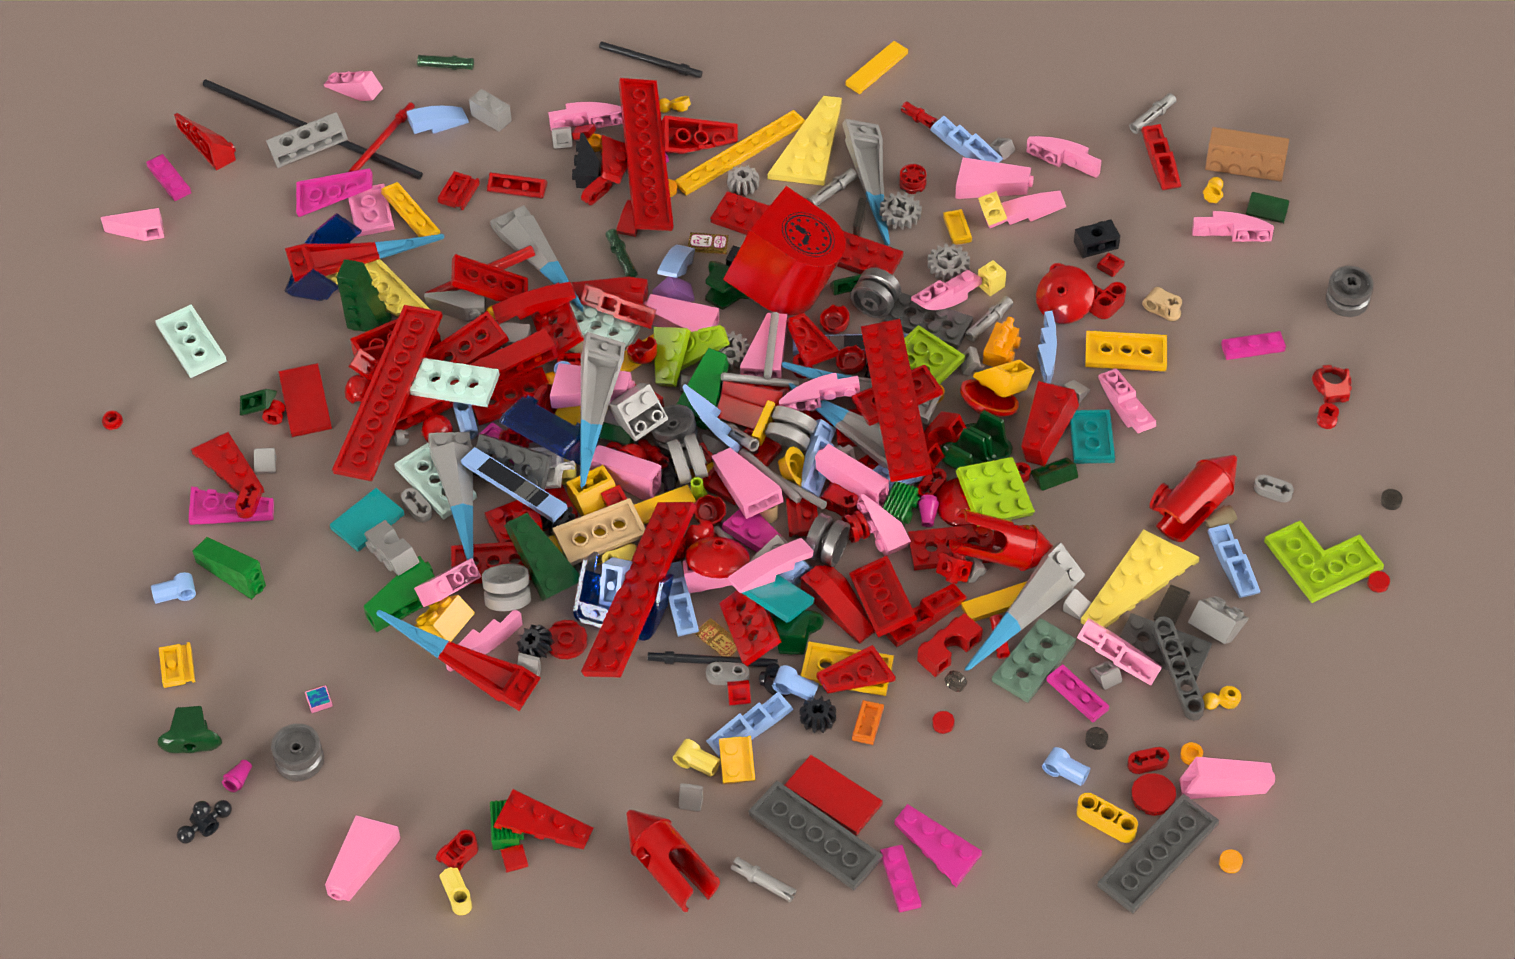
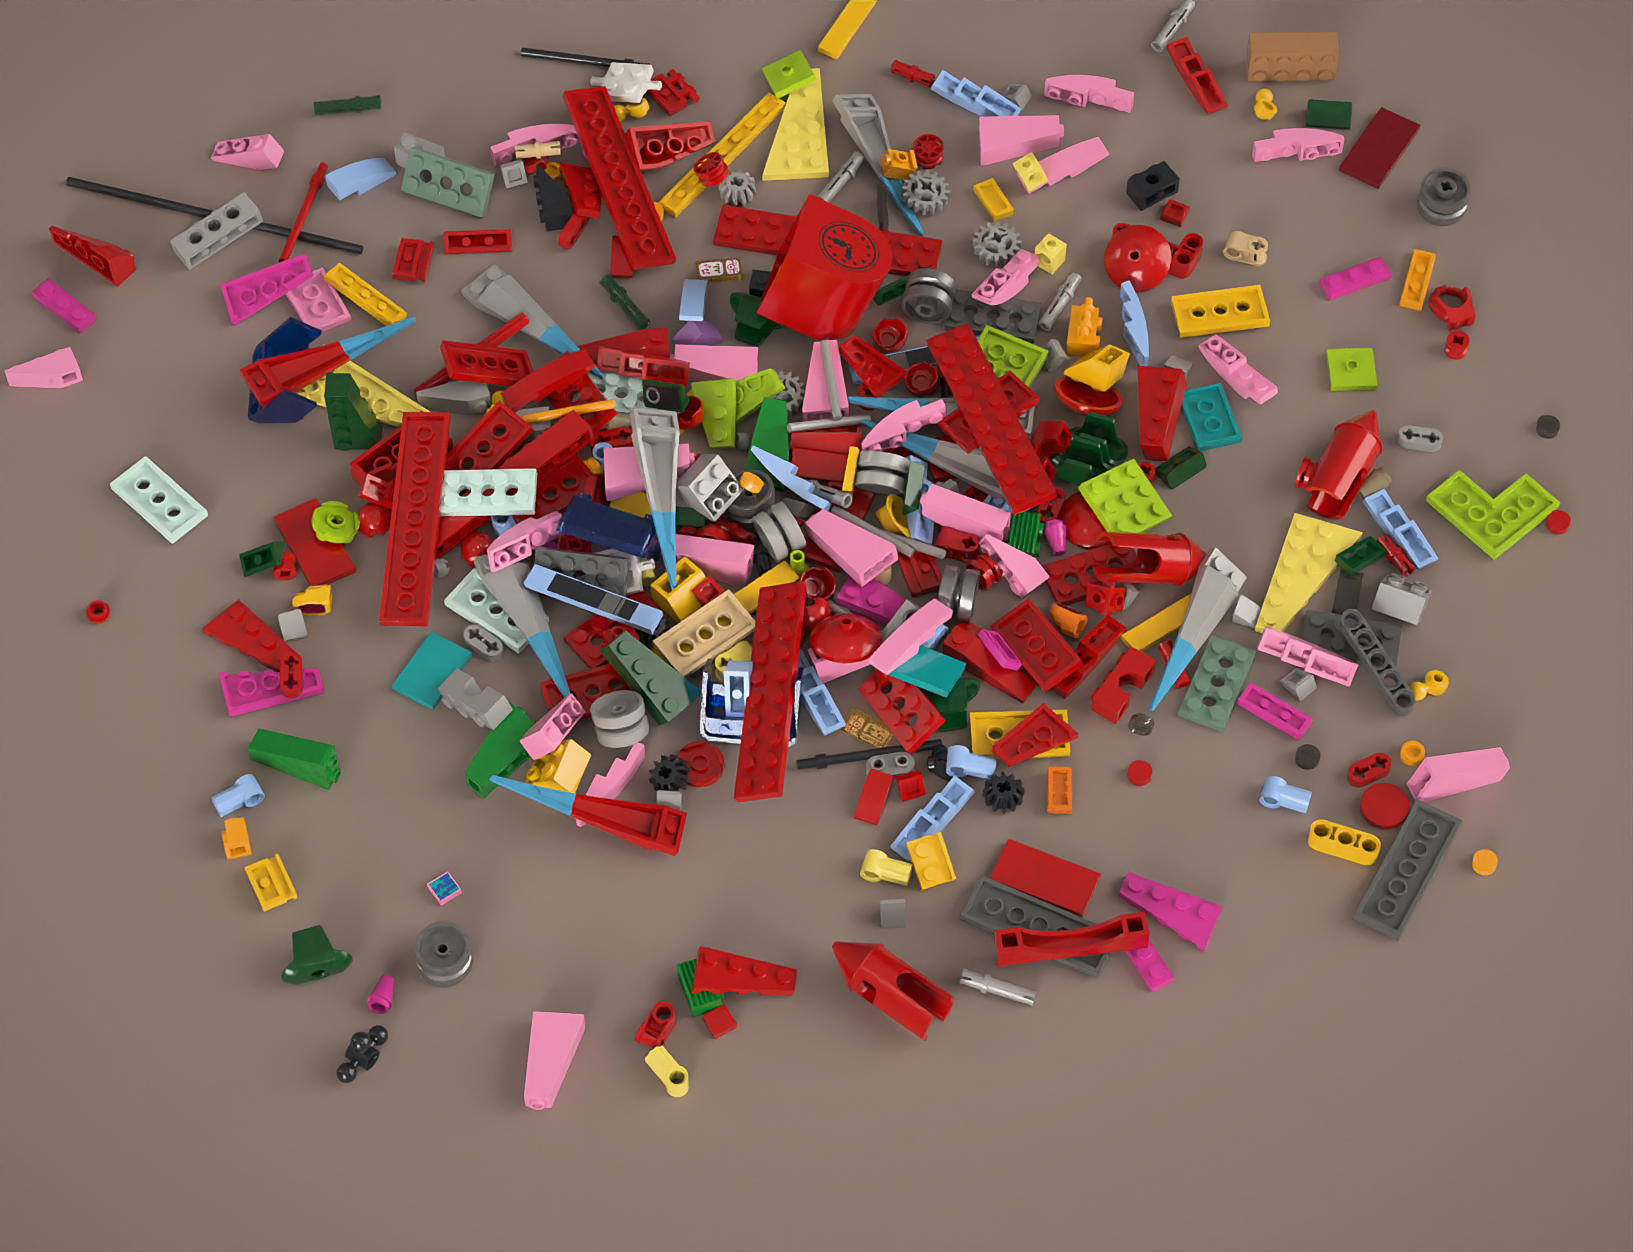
camera: 15 degrees left, 5 degrees up
none -> light orange brick [221,817,252,859]
none -> yellow rock [292,584,333,615]
none -> lime plate [311,501,360,544]
none -> sand green plate [401,147,495,217]
none -> bright pink slope [487,511,564,572]
none -> tan pin [515,141,561,159]
none -> light orange bar [522,399,616,424]
none -> white plate [590,62,662,103]
none -> slope [642,379,690,413]
none -> red plate [647,69,700,116]
none -> red wheel [693,152,729,187]
none -> light orange tile [739,472,764,493]
none -> lime plate [761,49,817,99]
none -> red slope [854,769,894,826]
none -> light orange brick [880,149,918,181]
none -> slope [902,461,925,515]
none -> dark pink tile [977,629,1022,671]
none -> red arch [994,912,1150,966]
none -> orange rock [1049,603,1088,638]
none -> lime plate [1326,348,1378,391]
none -> dark green plate [1335,536,1387,576]
none -> dark red tile [1339,107,1420,189]
none -> red pin [1376,534,1415,577]
none -> light orange tile [1399,249,1436,311]

